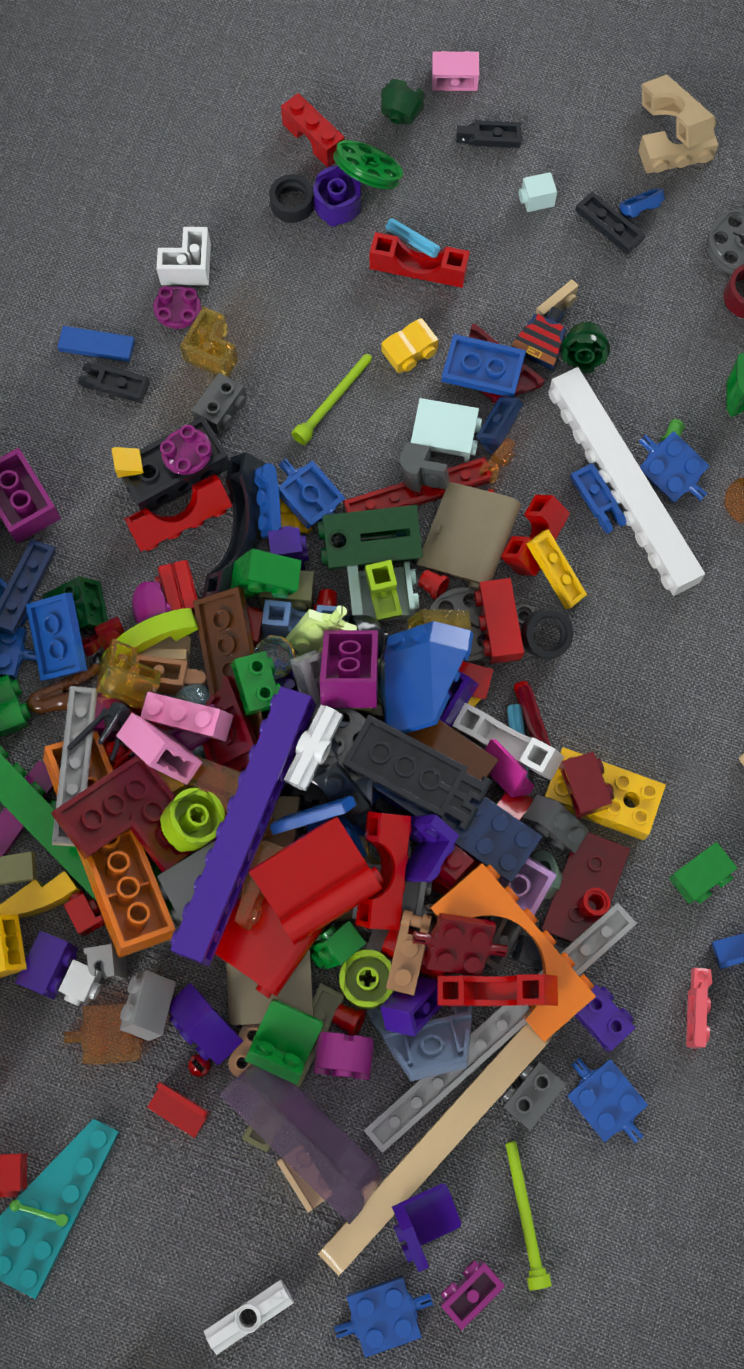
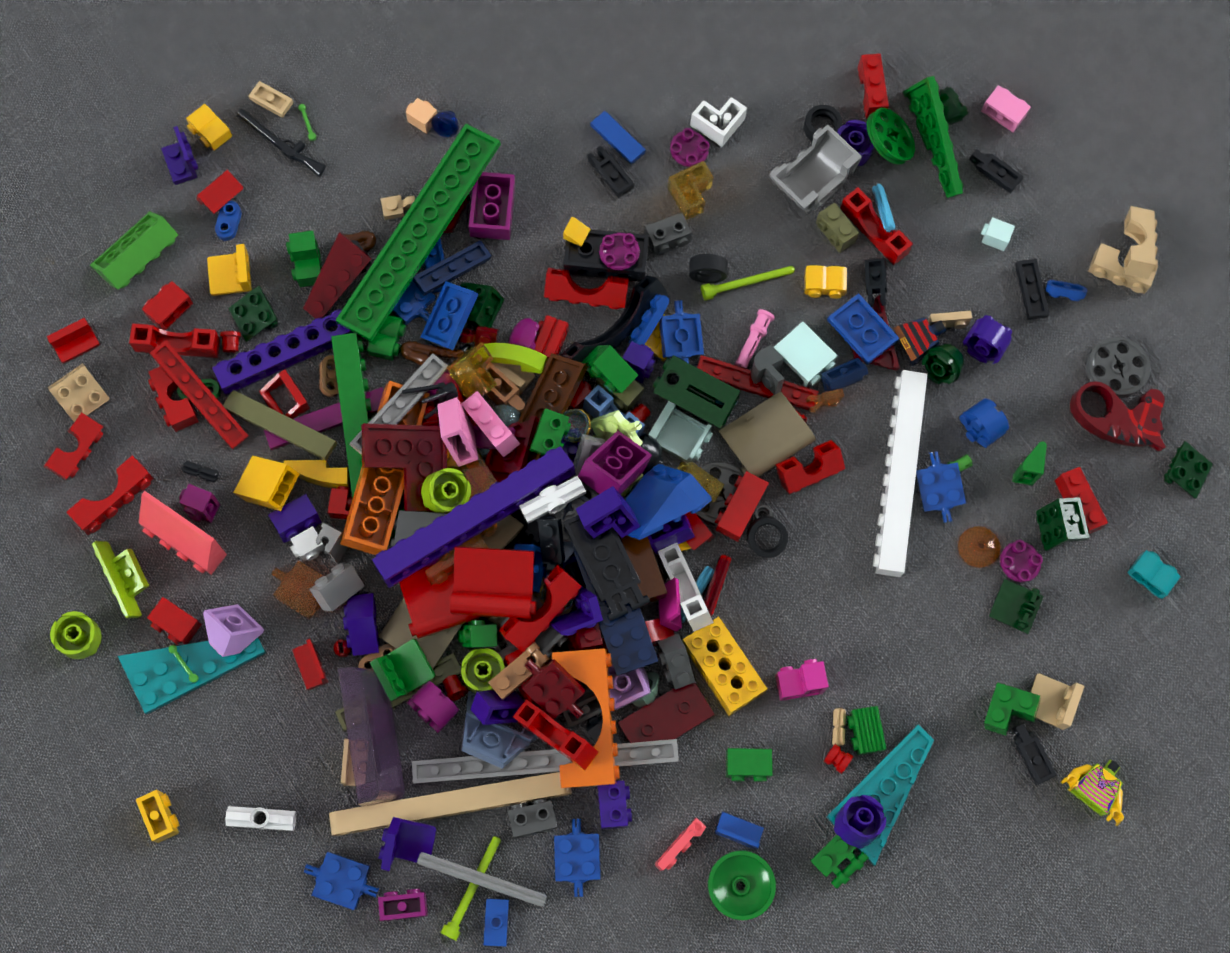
camera: 30 degrees right, 0 degrees up
blue tile [270,796,356,835] -> none
lime brick [365,560,402,621] -> none
red piece [418,569,450,600] -> none
yellow tile [527,529,587,610] -> none
dark red brick [559,751,614,819] -> none
blue hinge [570,463,627,534] -> none
red piece [579,888,610,918] -> none
none -> lavender slope [203,604,264,657]
none -> light grey axle [417,852,546,907]
none -> blue plate [483,899,509,947]
none -> dark purple brick [576,486,640,538]
none -> black tyre [689,254,728,283]
none -> bright pink pin [735,309,775,369]
none -> light grey cylinder [770,124,862,213]
none -> dark pink brick [775,659,829,701]
none -> olive brick [816,203,859,253]
none -> black hinge [865,258,887,307]
none -> green wing [902,76,963,198]
none -> blue brick [959,398,1009,448]
none -> dark purple brick [963,315,1012,364]

